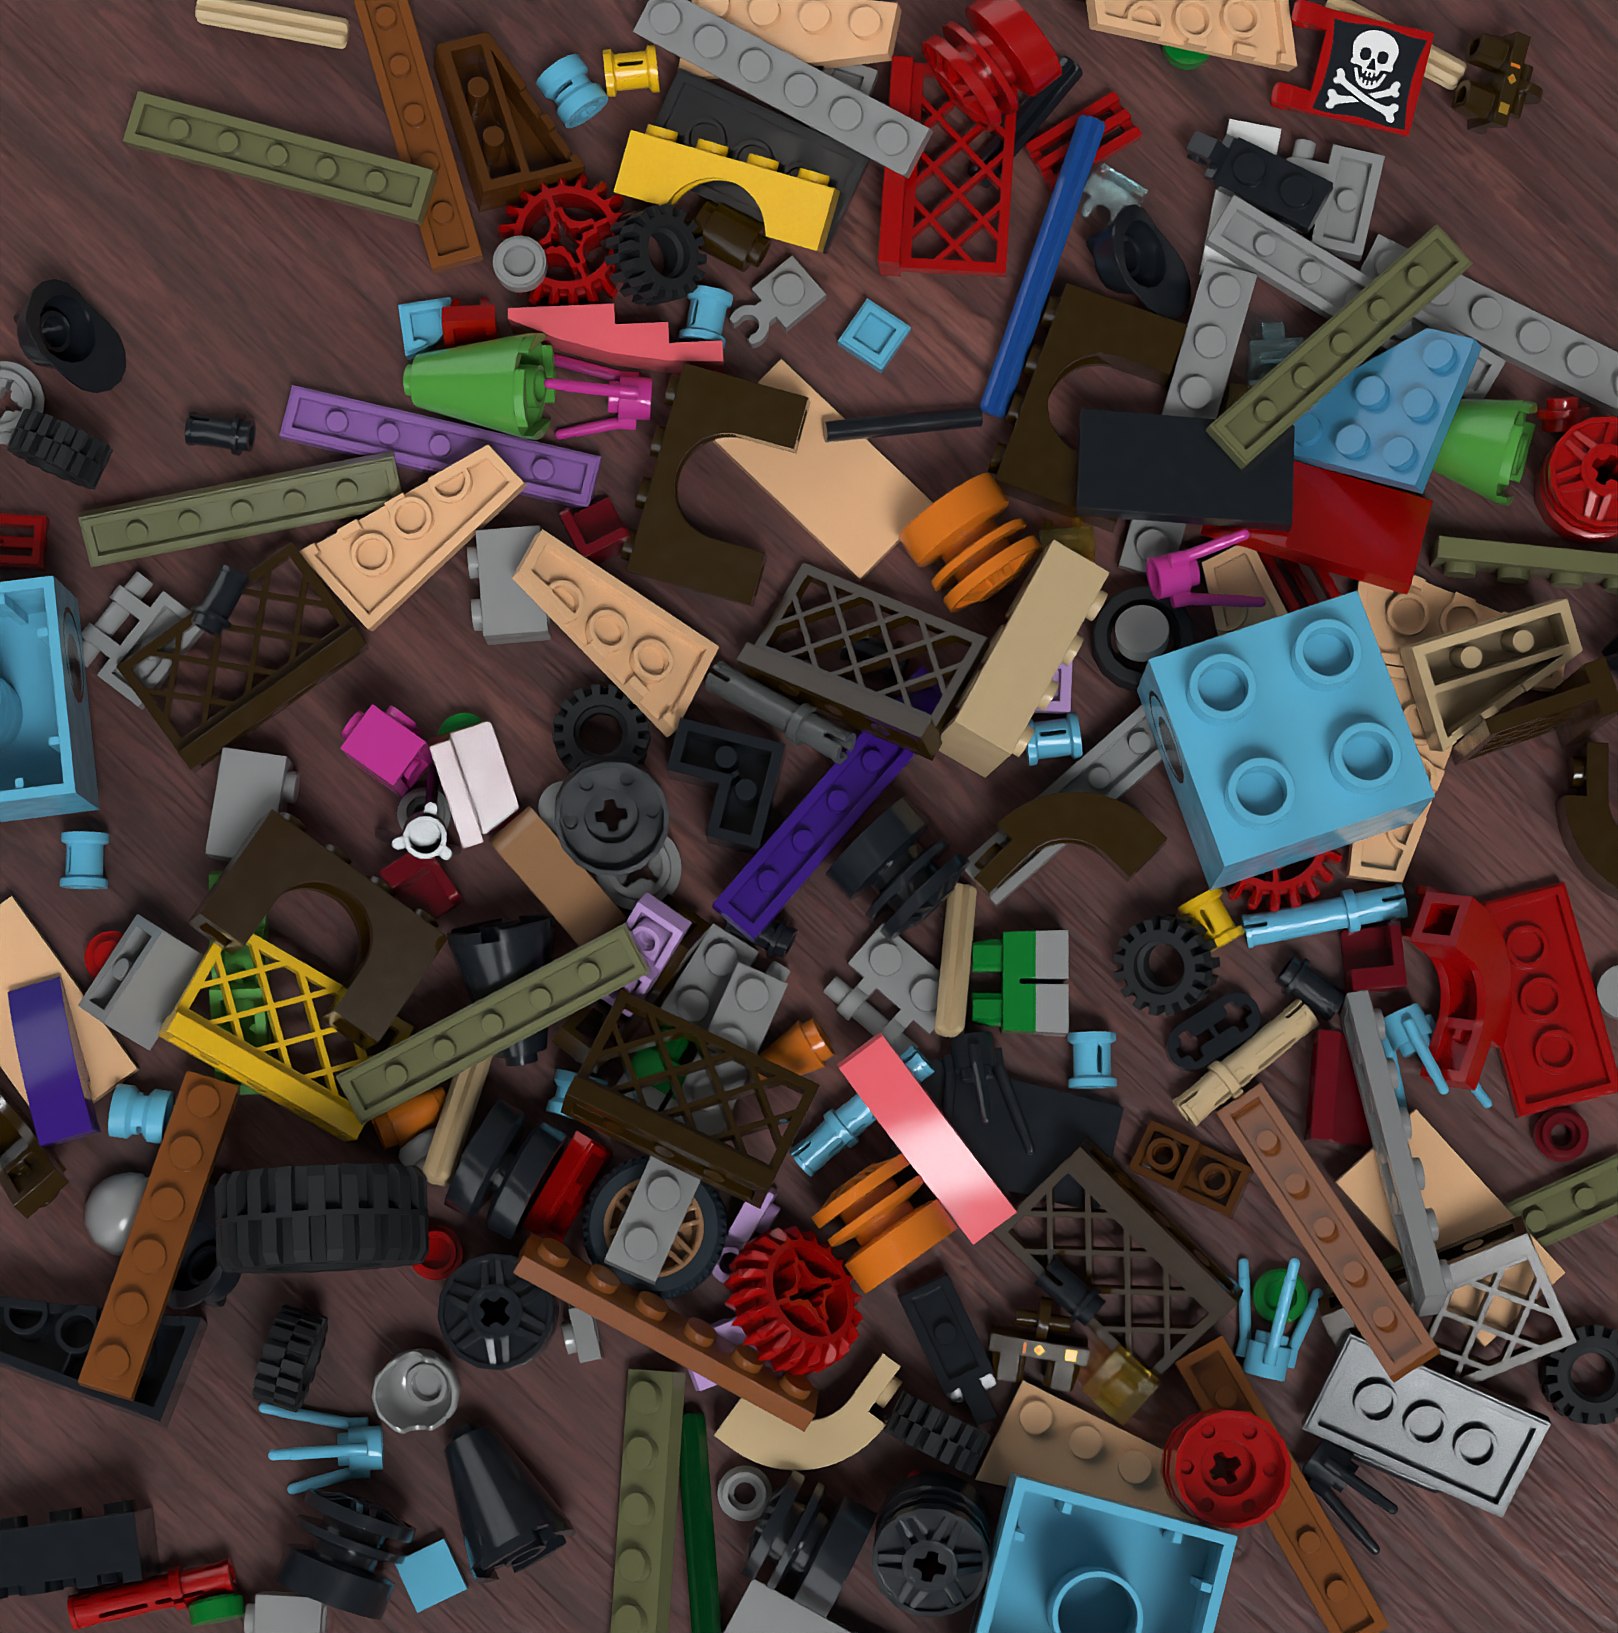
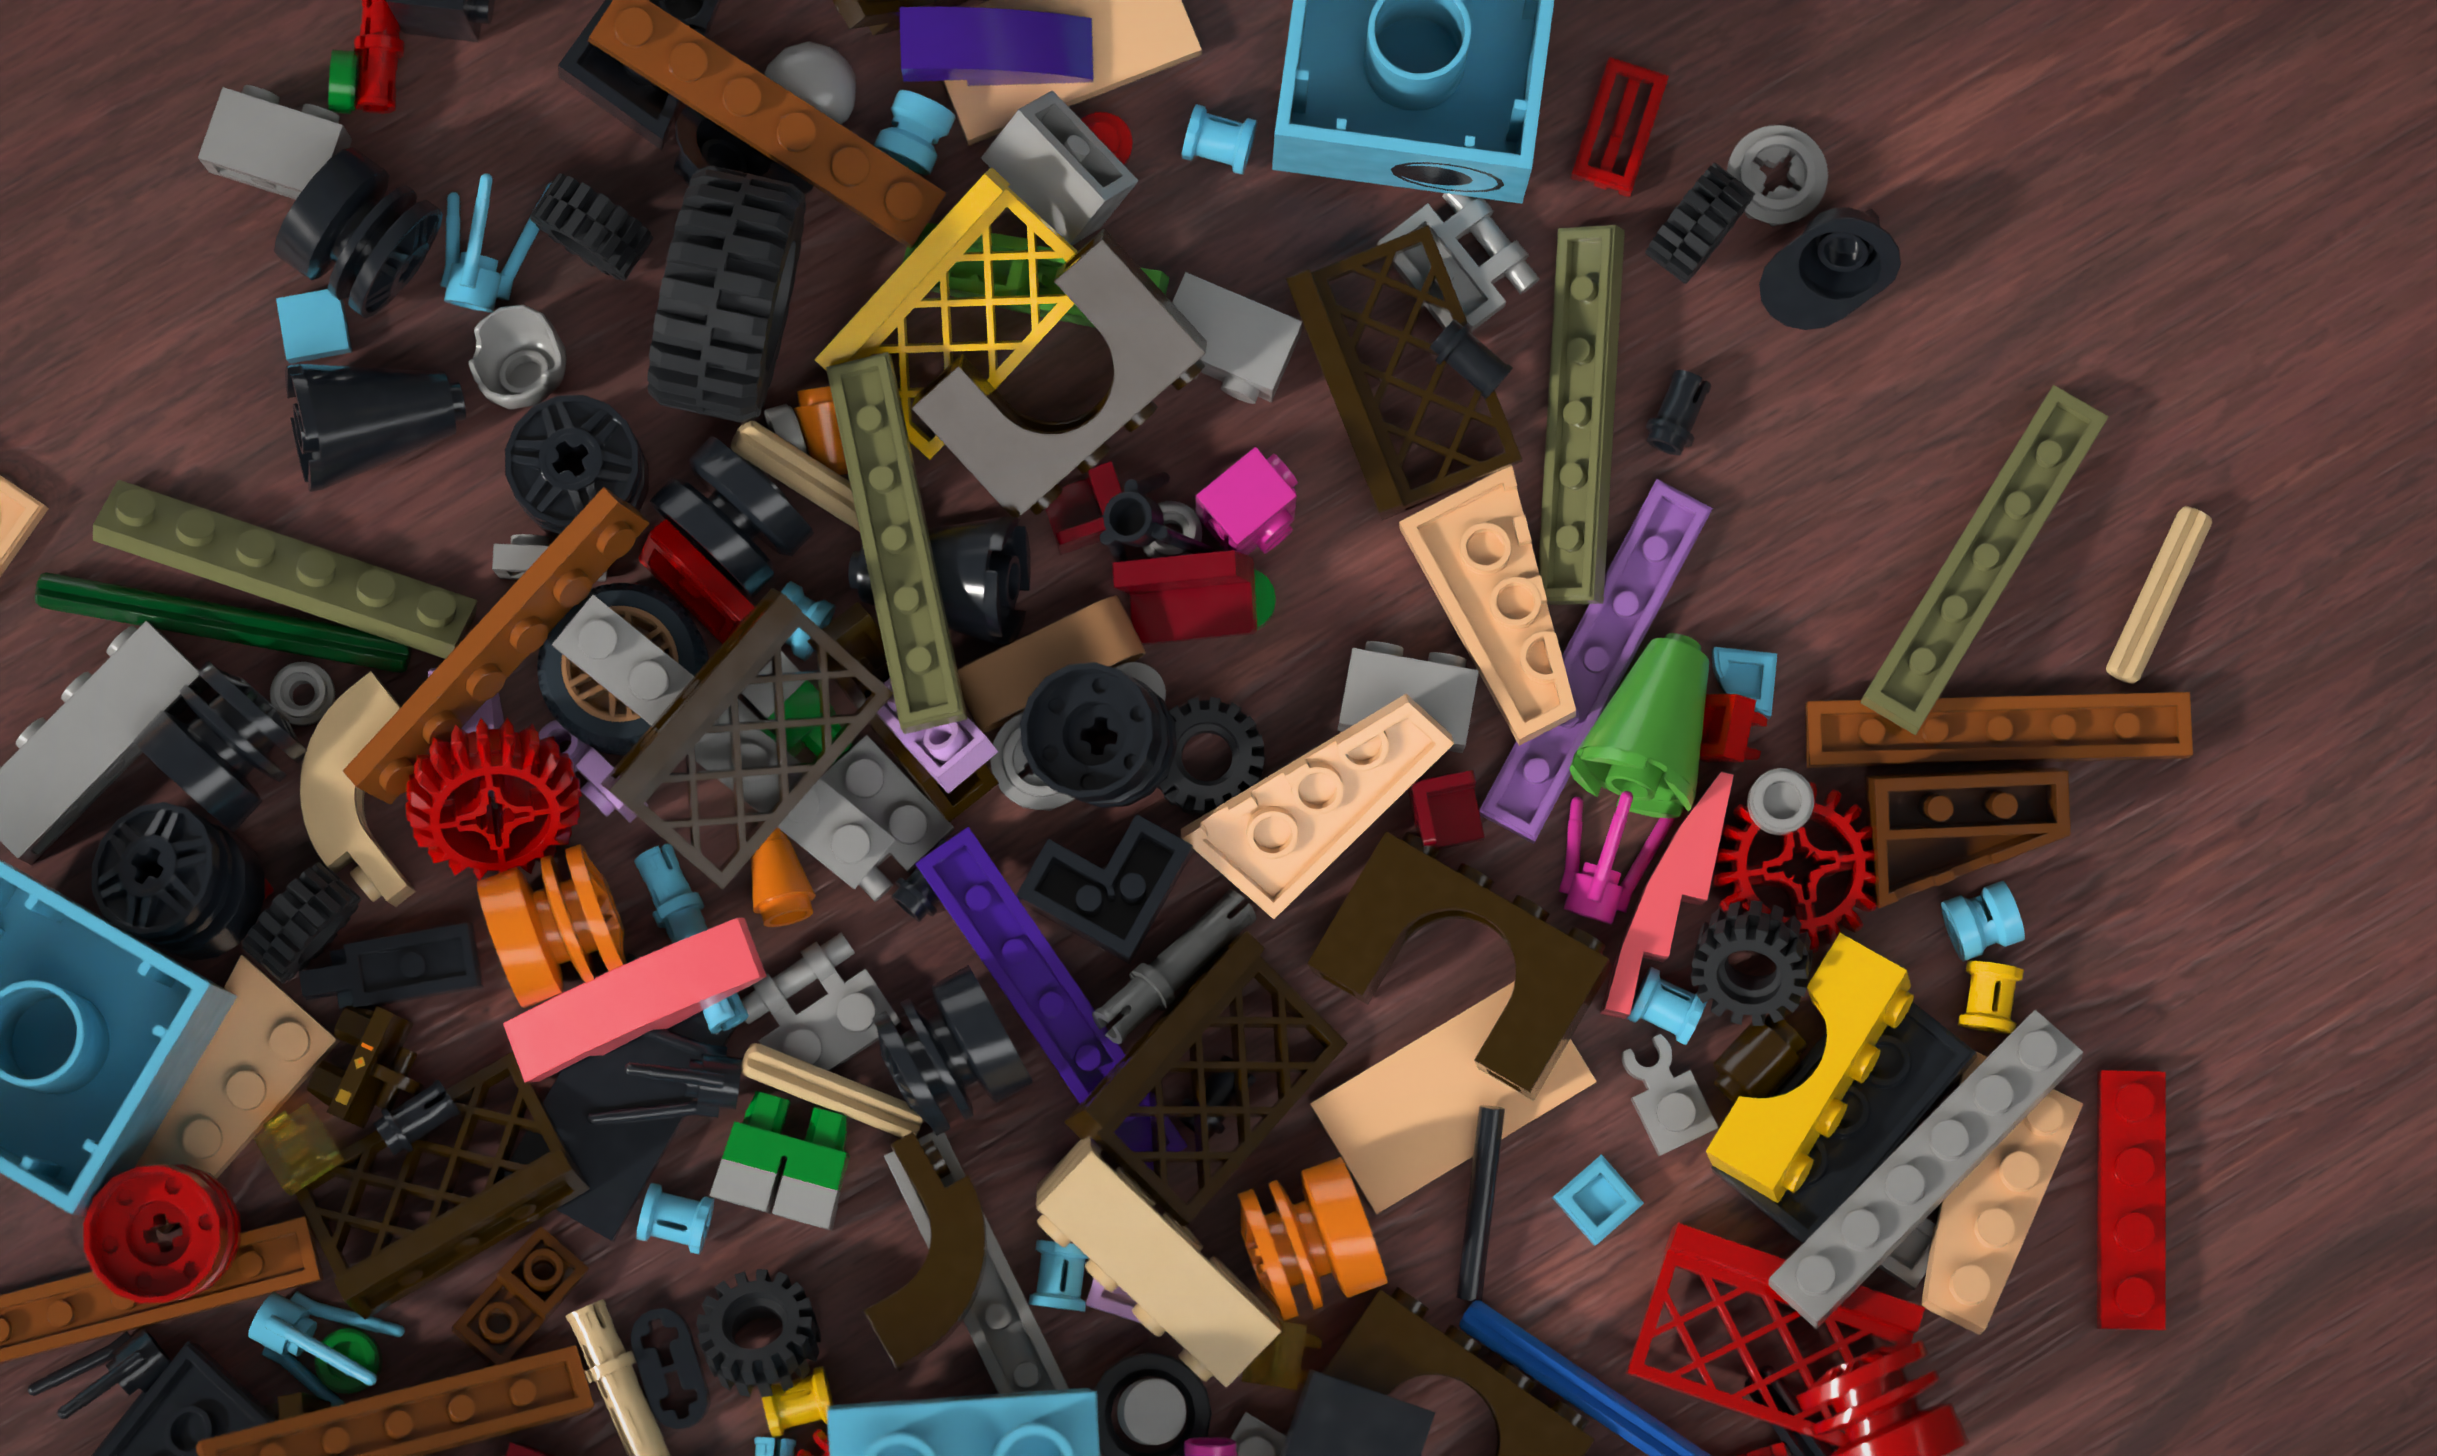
camera: 100 degrees right, 0 degrees up
red plate [411,1226,464,1280] -> none

